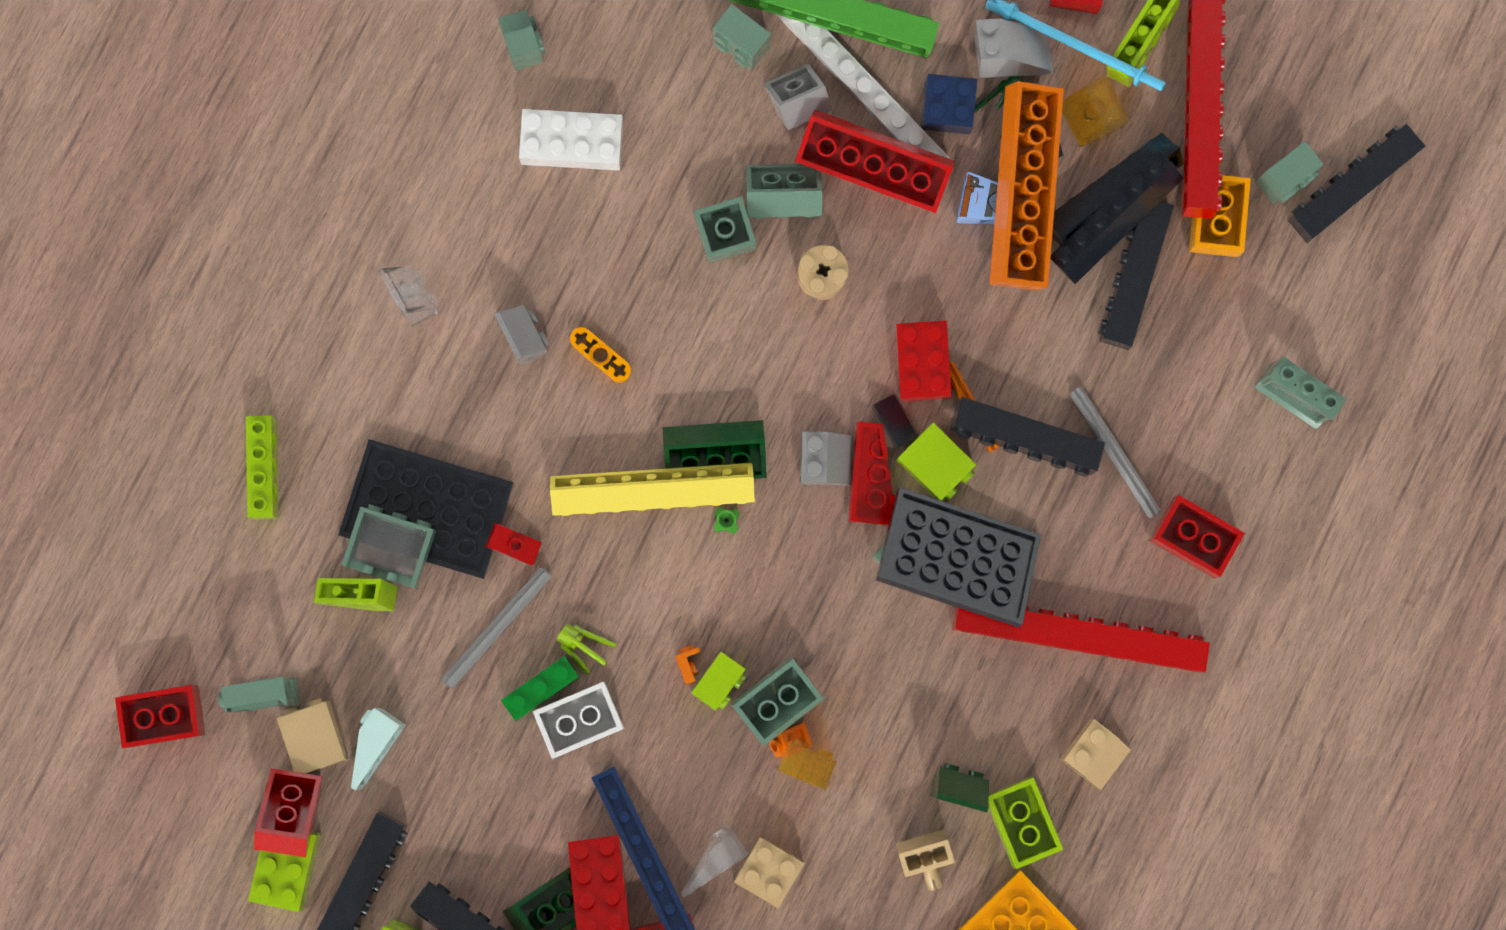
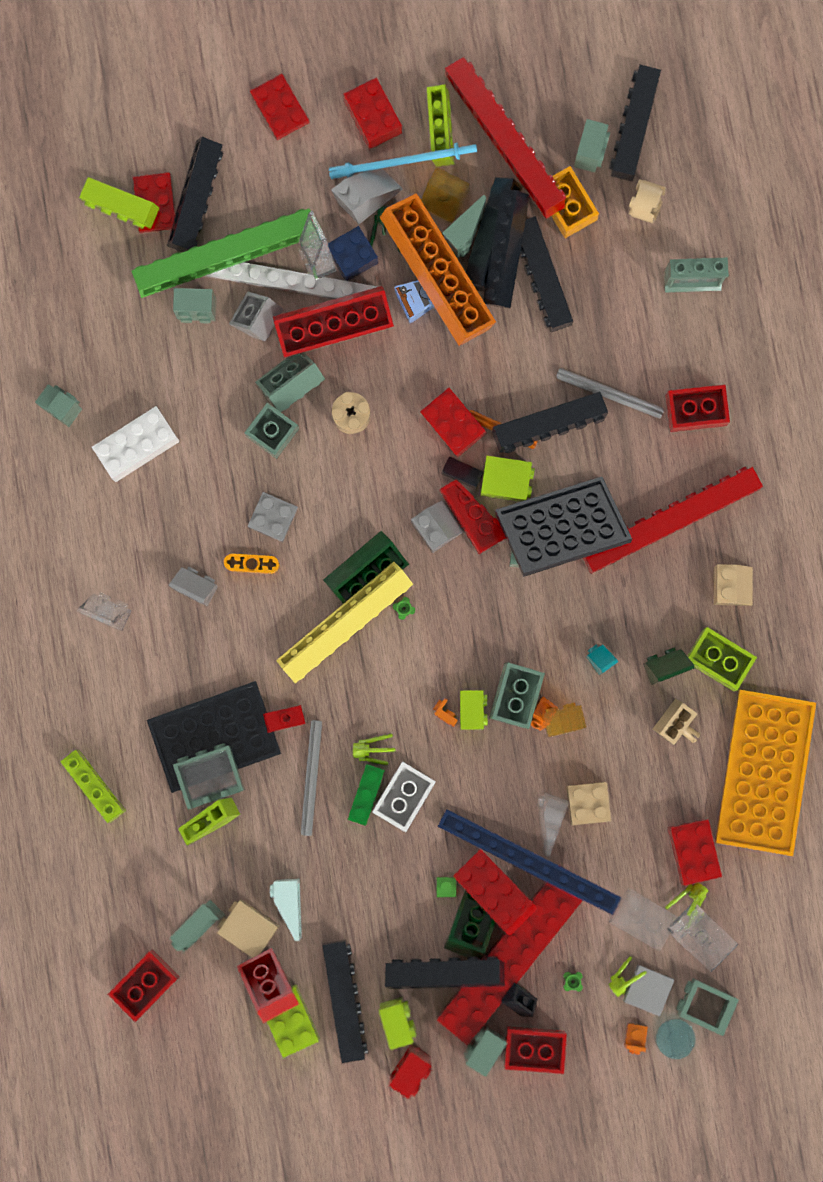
camera: 25 degrees left, 0 degrees up
none -> light grey plate [247,492,298,542]
none -> clear slope [298,211,336,280]
none -> bright green plate [437,877,456,897]
none -> sand green slope [442,195,486,259]
none -> teal slope [586,644,619,675]
none -> tan brick [629,180,666,223]

